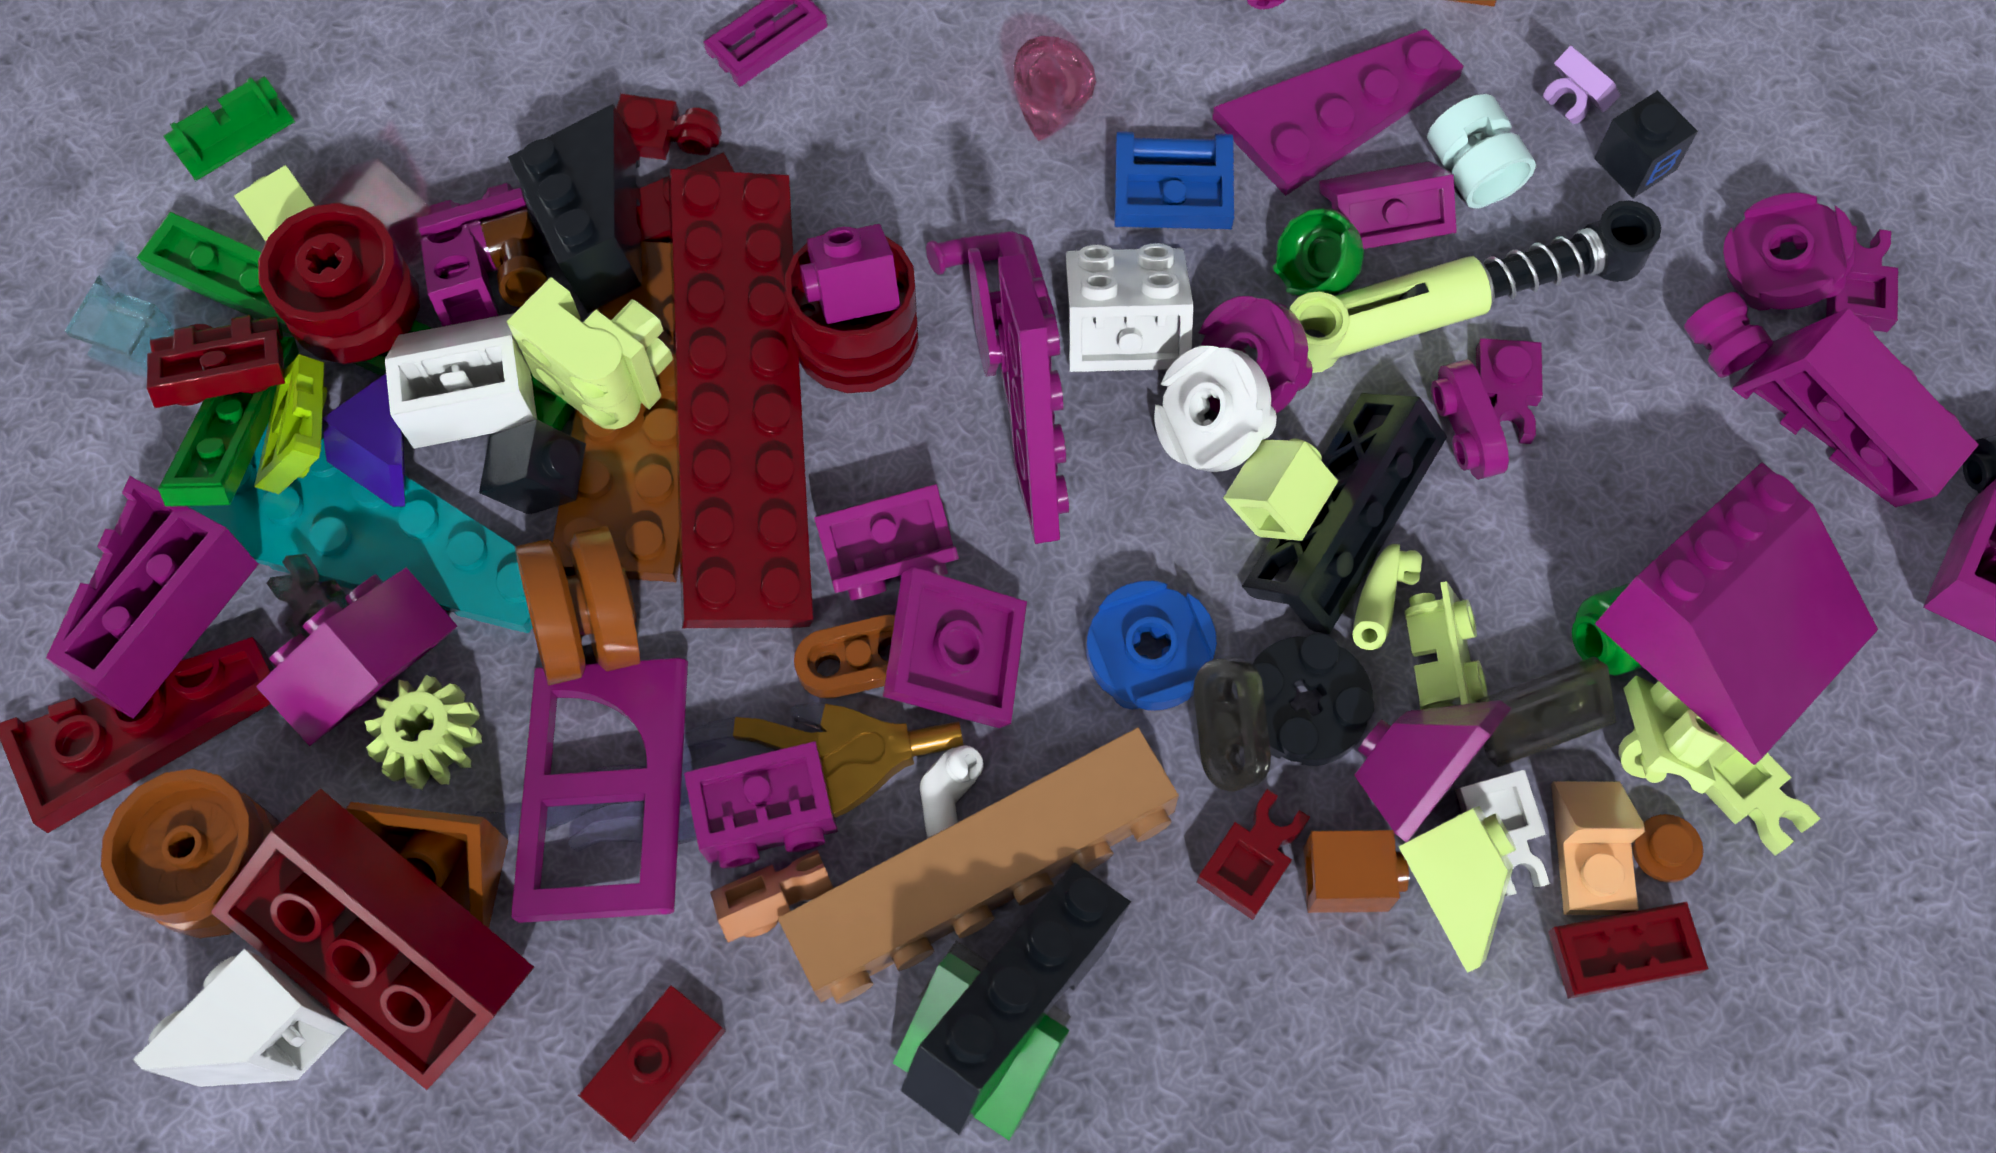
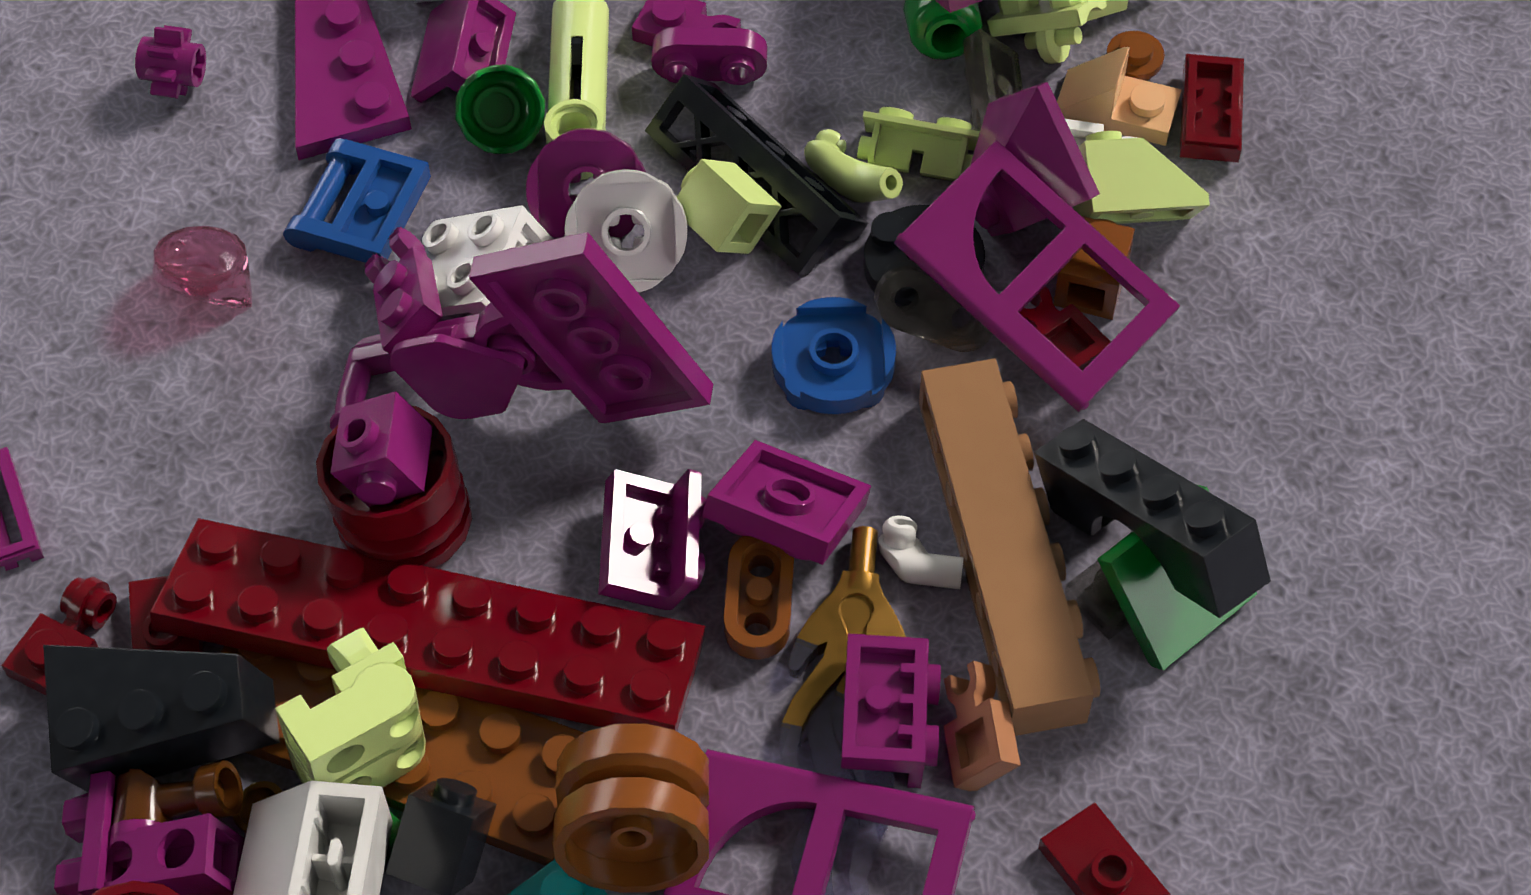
camera: 75 degrees left, 10 degrees down
none -> magenta hinge [364,226,443,355]
none -> magenta window [894,140,1180,413]

